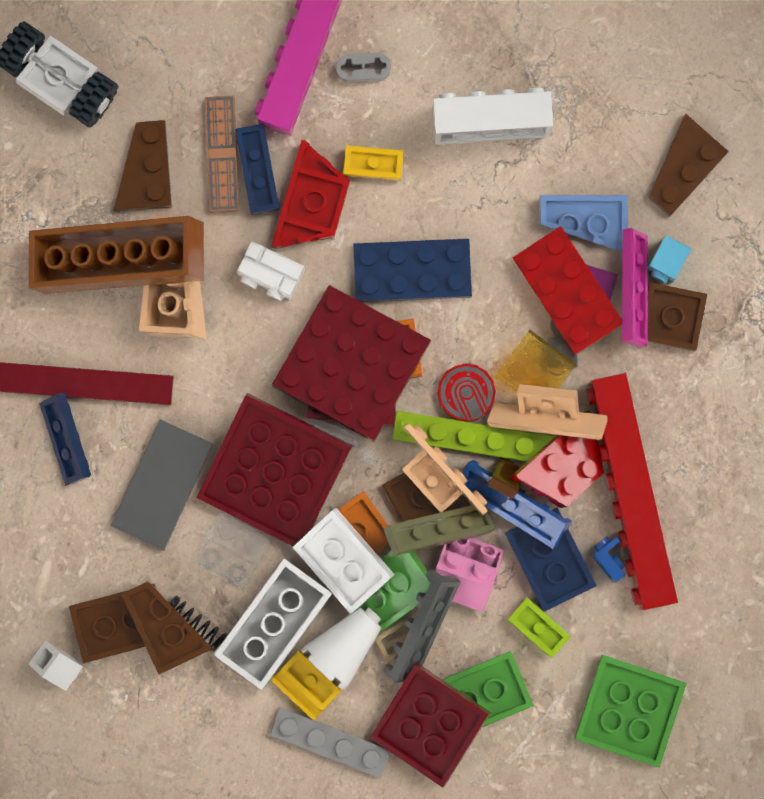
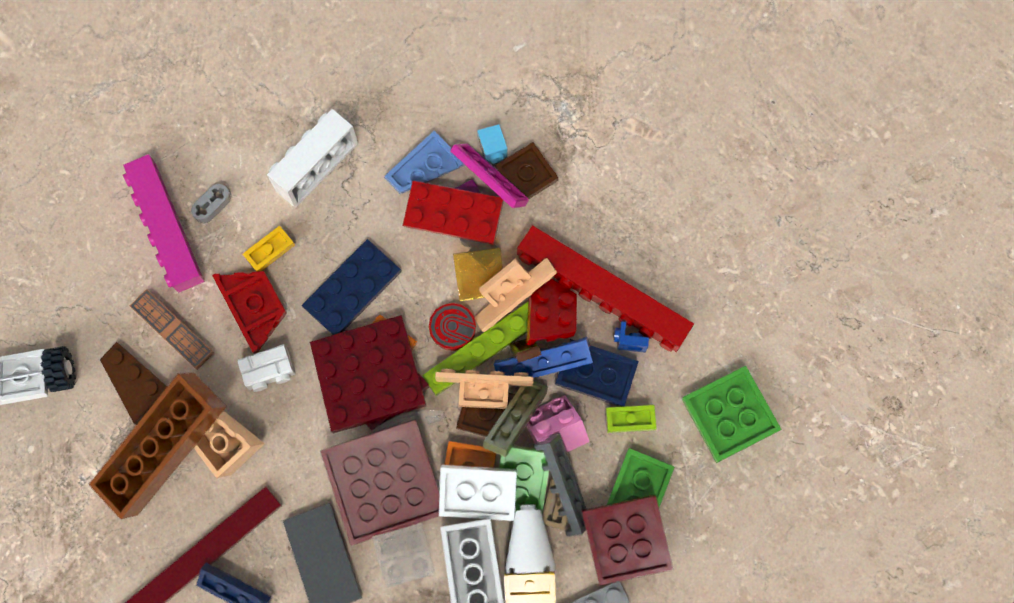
camera: 45 degrees left, 10 degrees down
dark blue plate [235,124,280,215] -> none
reddish brown wing [649,113,729,216] -> none

